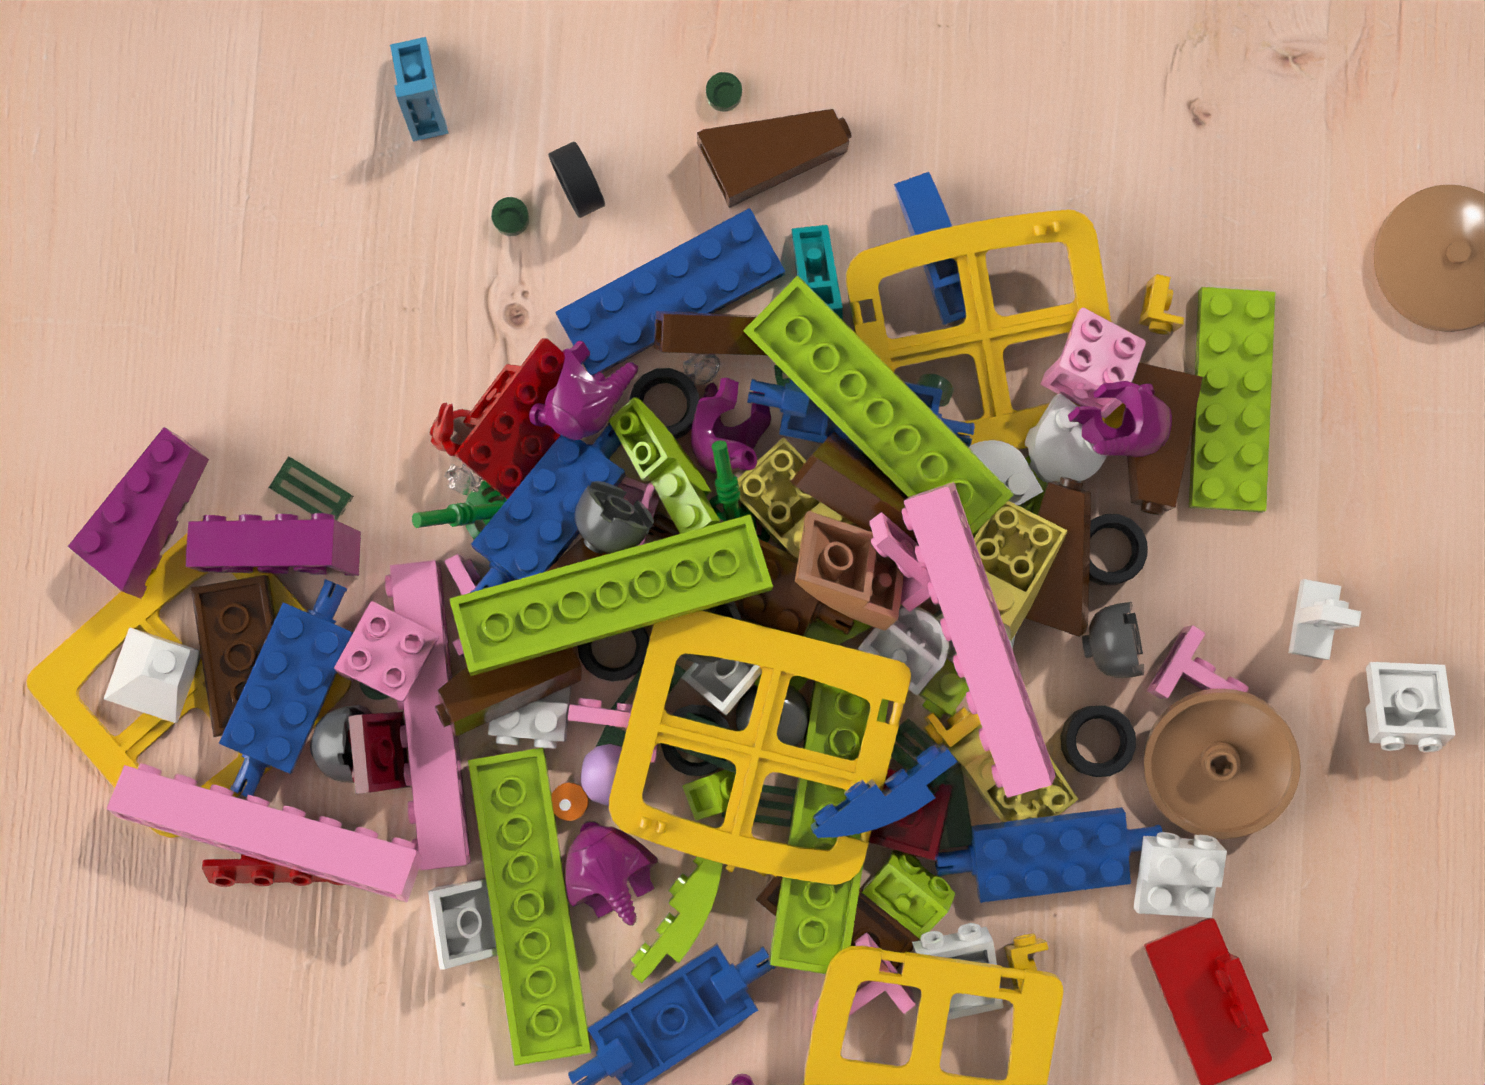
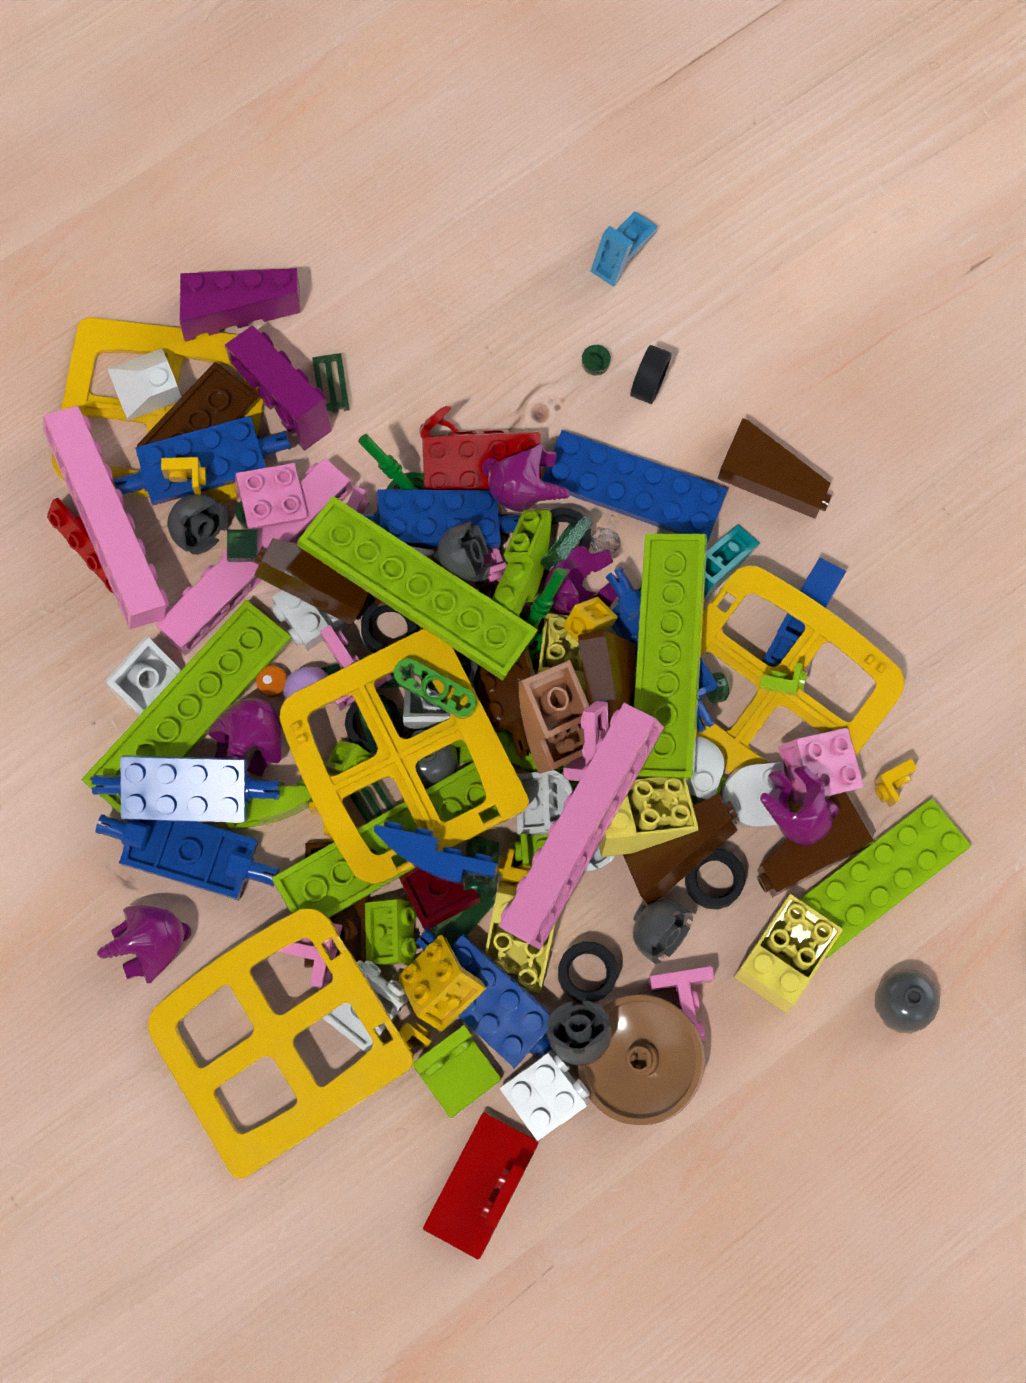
camera: 55 degrees right, 10 degrees down
dark red plate [348,711,410,794] -> none
clear plate [444,464,482,496] -> none
reddish brown slope [654,311,768,356] -> none
clear green tile [706,72,742,112] -> none
white bracket [1288,579,1361,660] -> none
white plate [1365,662,1455,752] -> none
none -> plate [92,755,280,823]
none -> yellow bracket [161,457,206,494]
none -> clear green tile [227,529,259,562]
none -> bright green beam [394,659,477,719]
none -> yellow bracket [398,935,486,1032]
none -> lime bracket [413,1025,501,1118]
none -> clear green tile [540,516,593,570]
none -> dark grey cylinder [547,1001,612,1066]
none -> yellow bracket [563,597,618,643]
none -> light yellow slope [733,894,843,1013]
none -> lime bracket [759,663,807,696]
none -> dark grey cylinder [875,969,940,1033]

